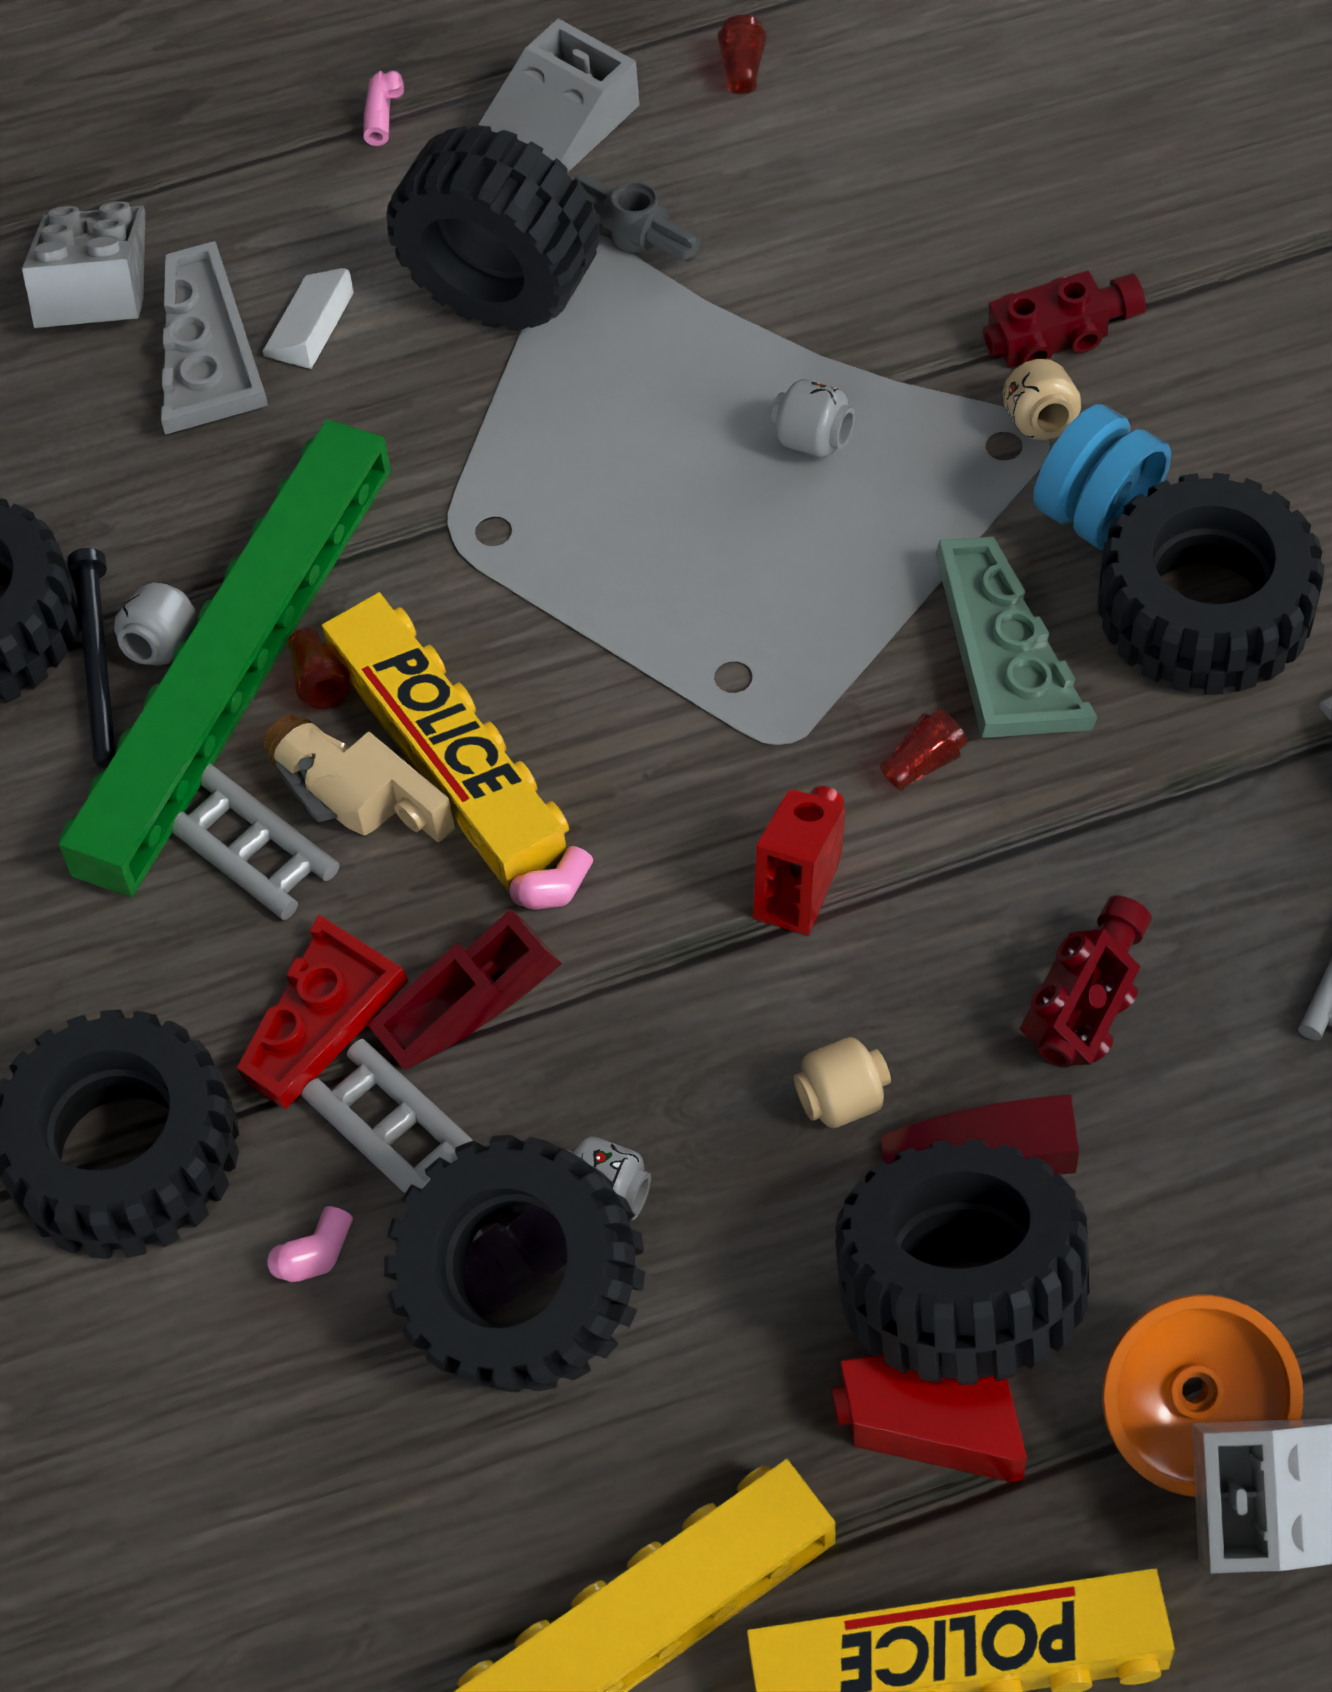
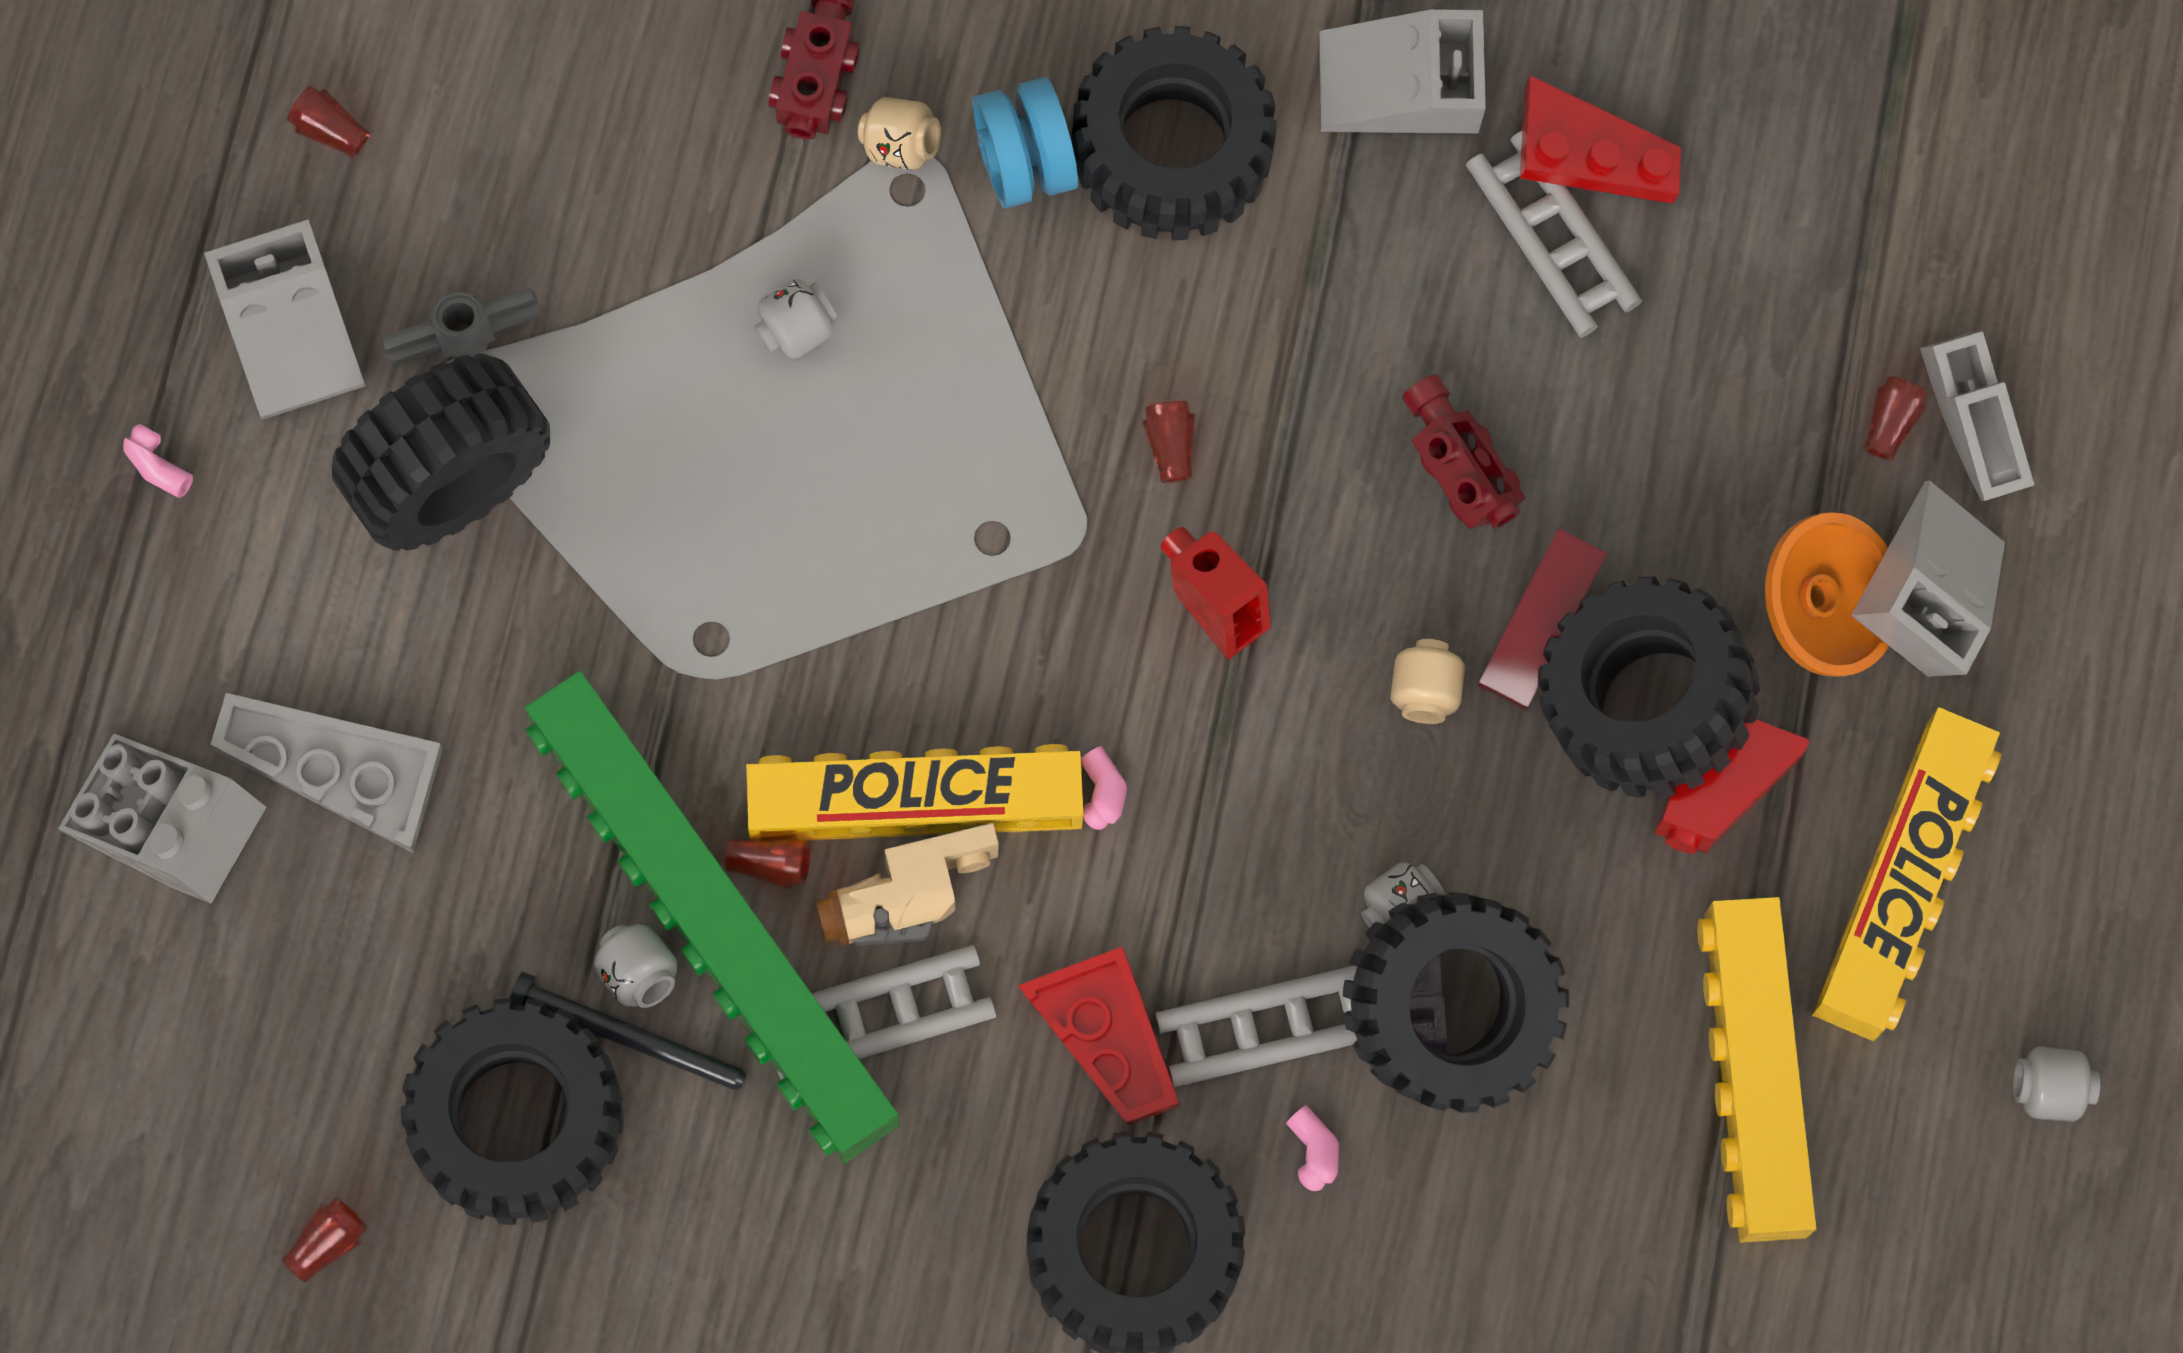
camera: 70 degrees left, 15 degrees up
white slope [263,268,354,369] -> none
dark red slope [367,909,562,1070] -> none
sand green wing [935,537,1098,738] -> none

